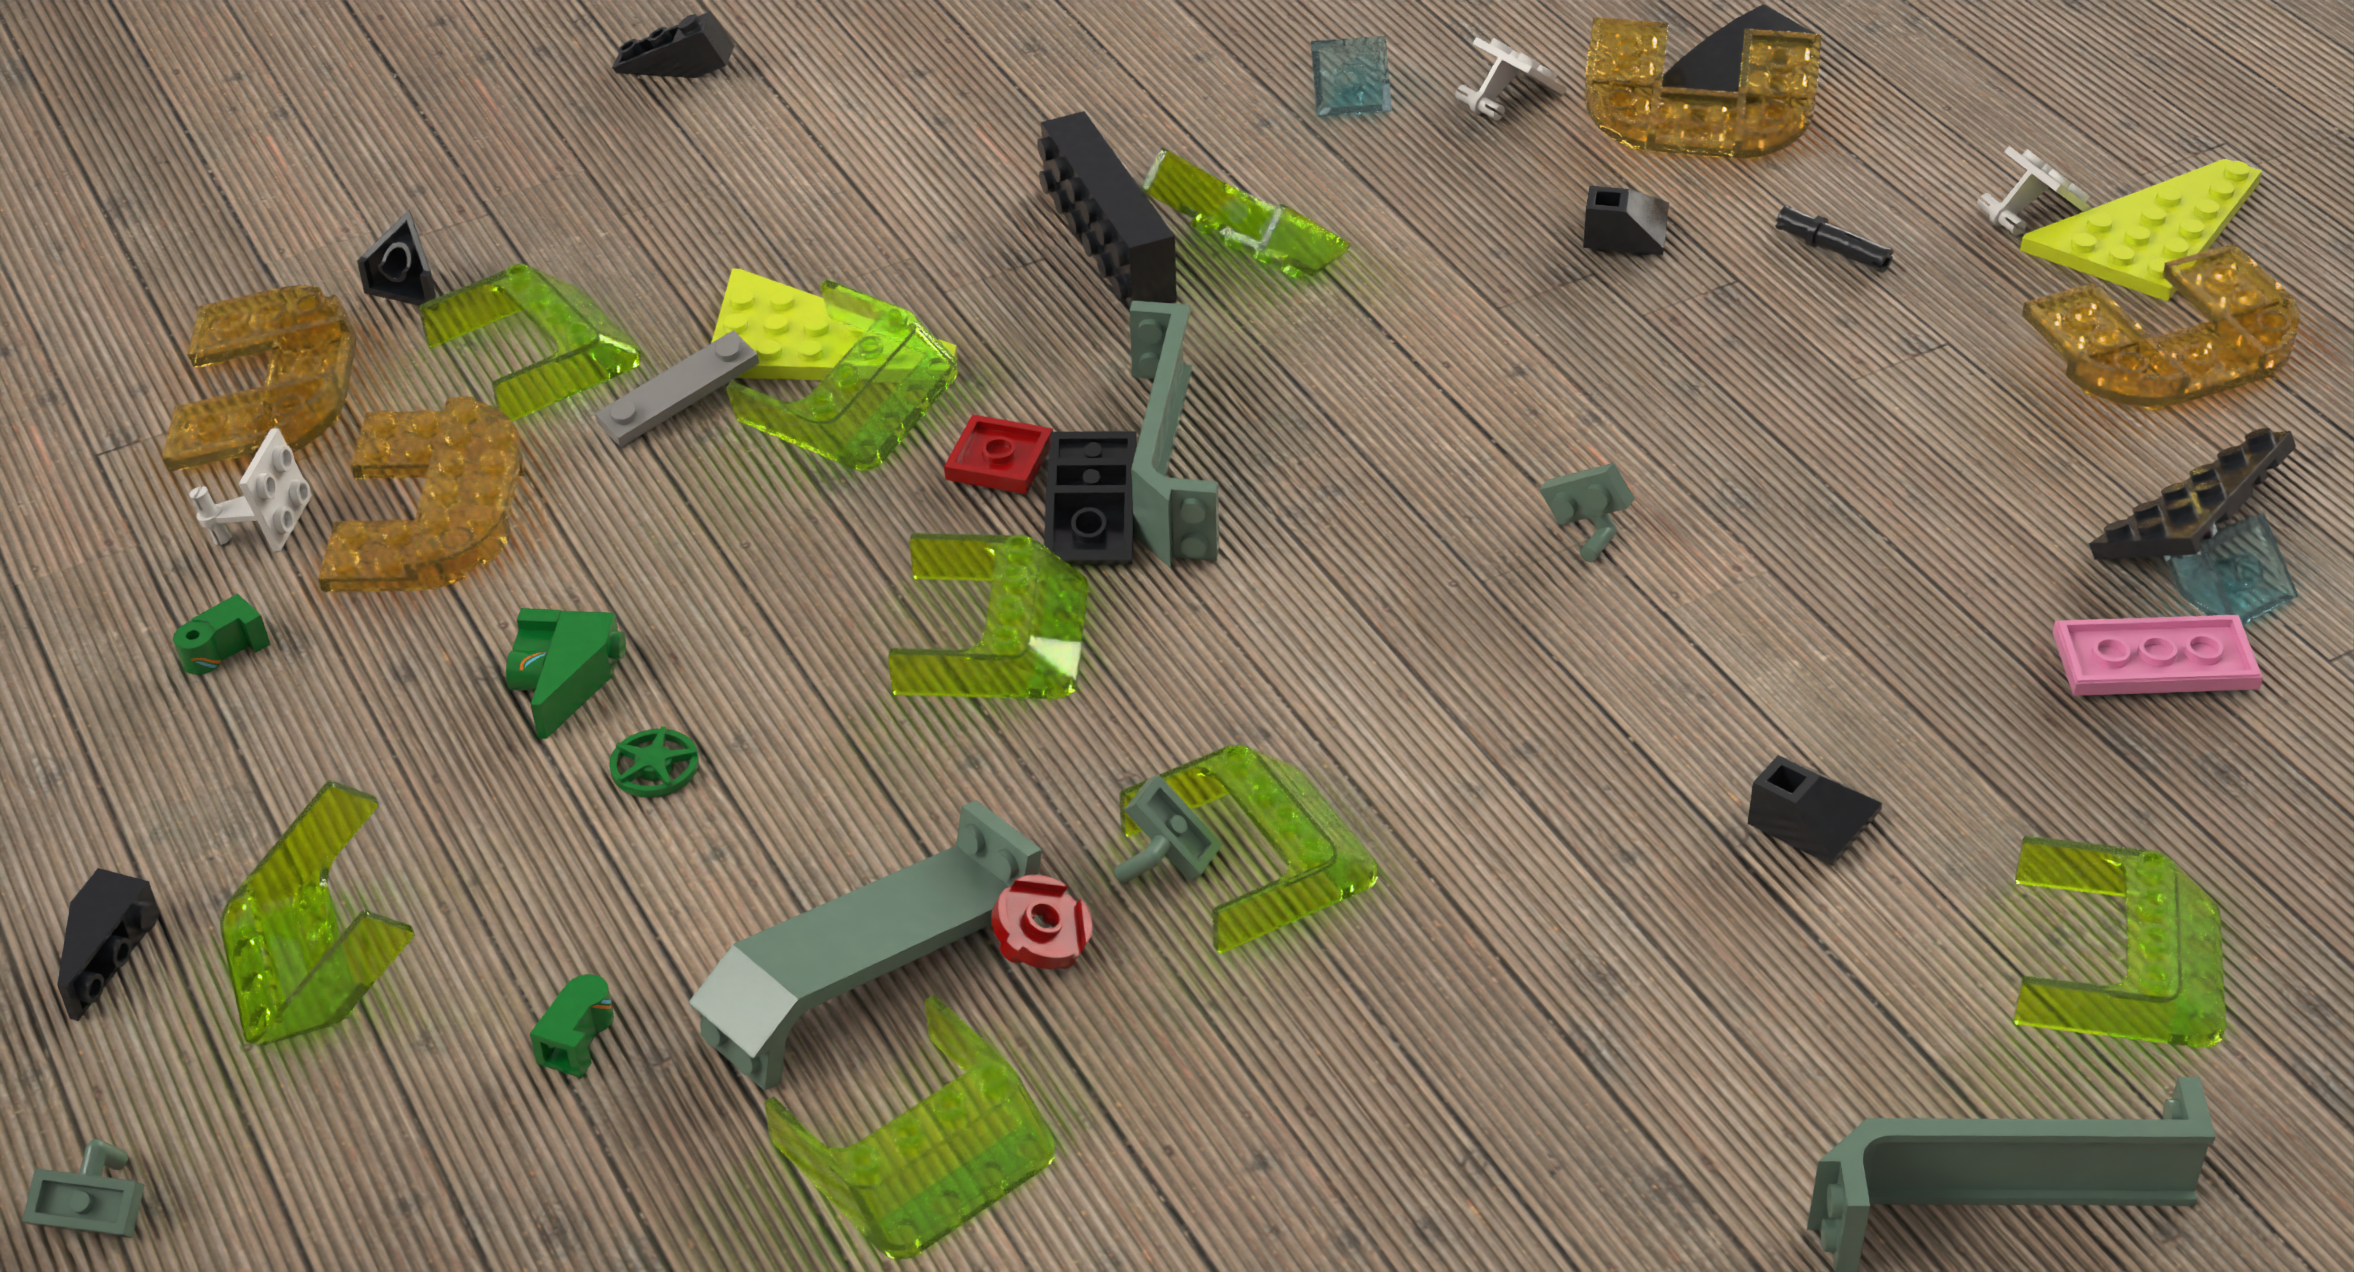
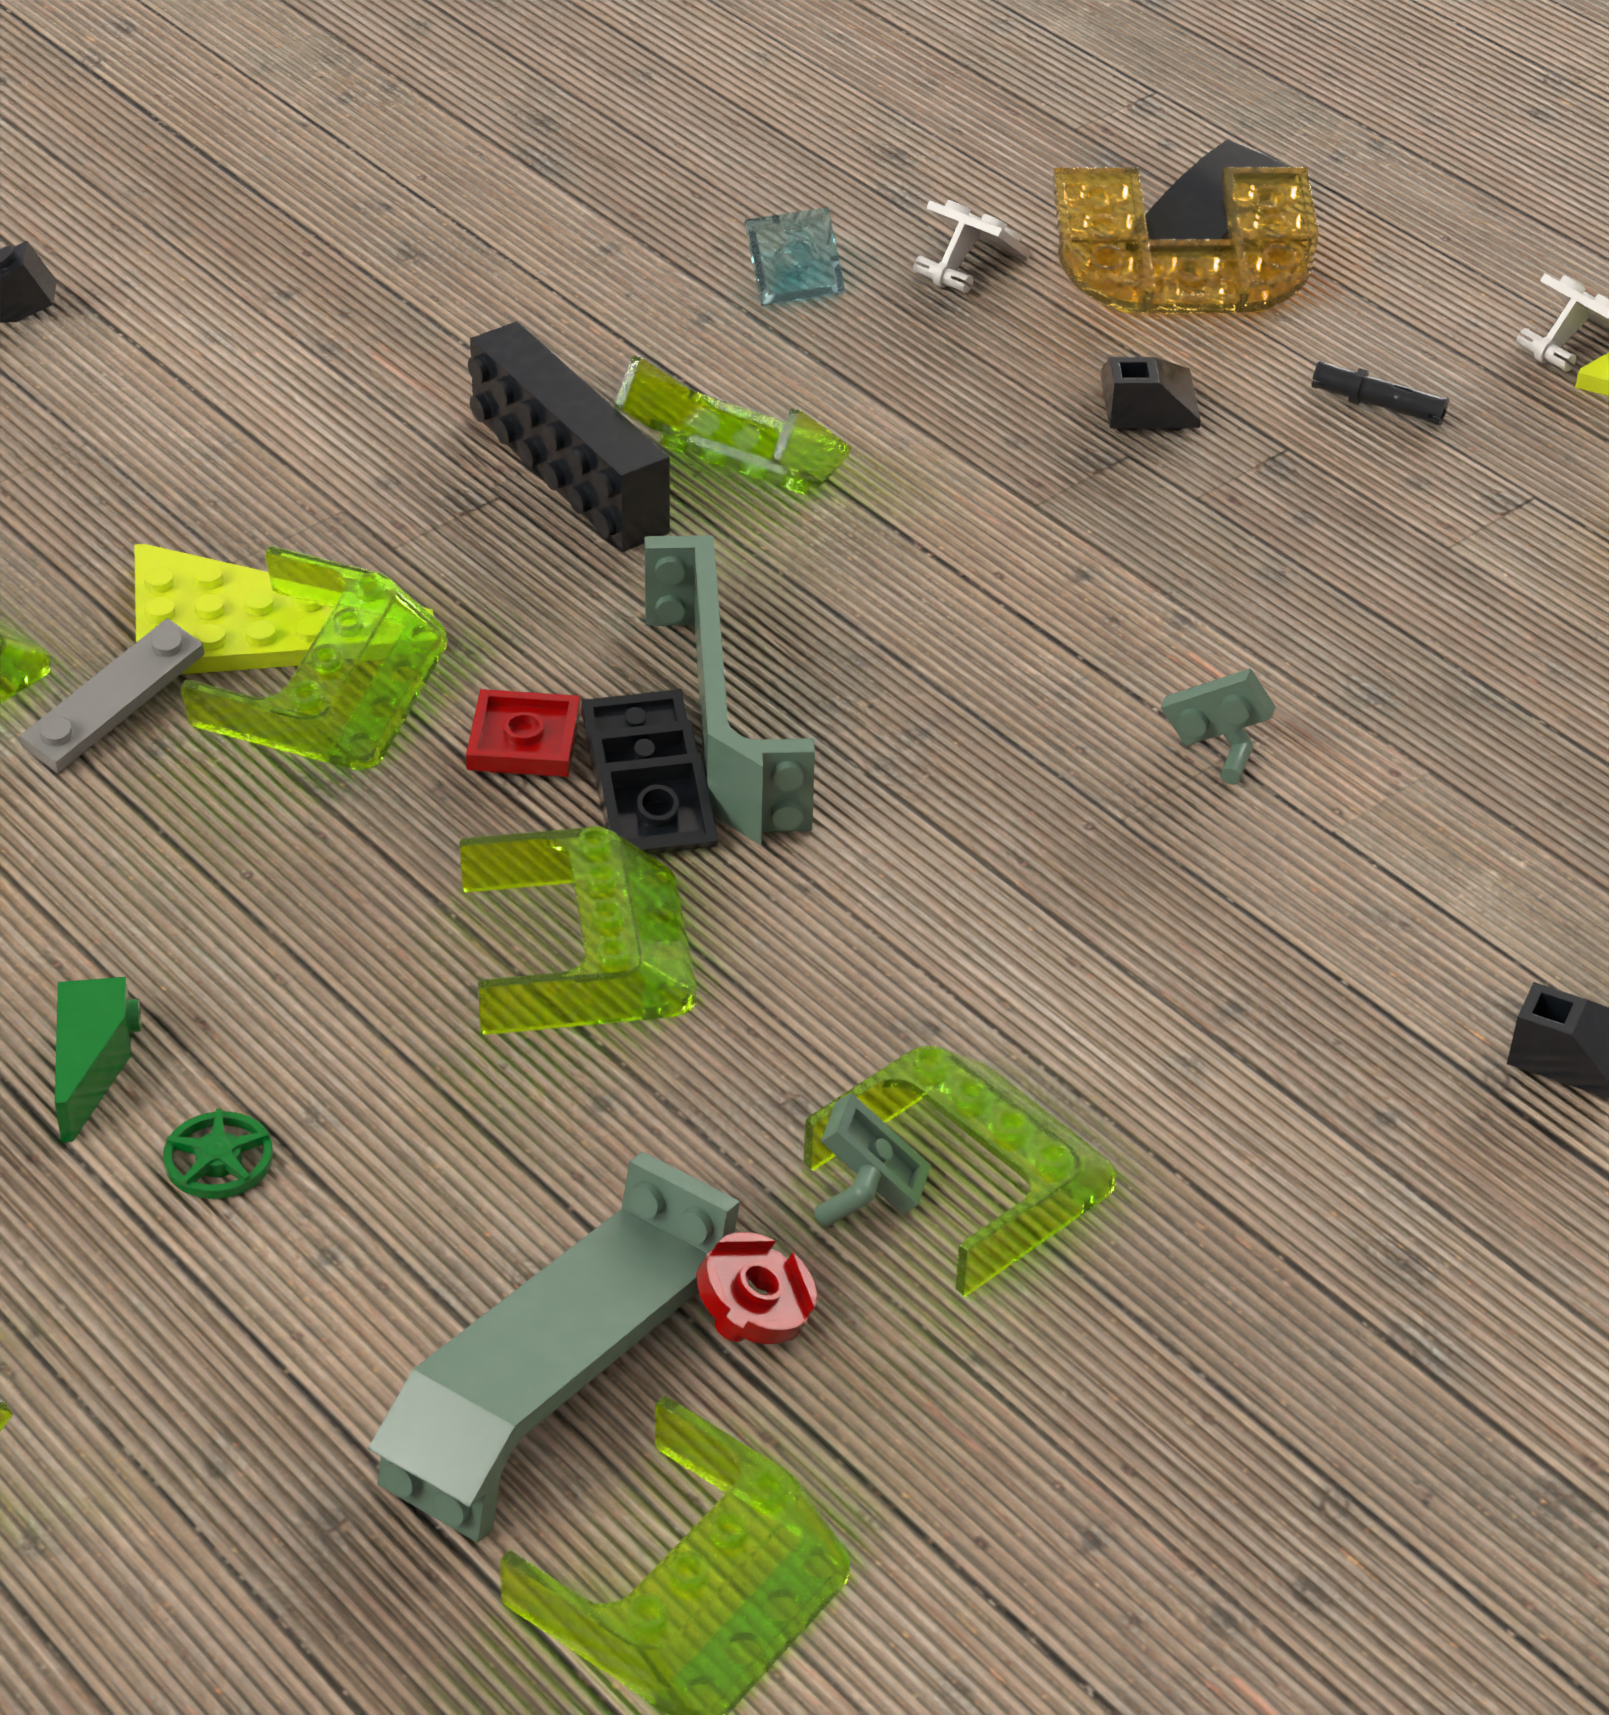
camera: 15 degrees left, 0 degrees up
green leg [506,608,561,691] -> none
green leg [530,974,614,1078] -> none

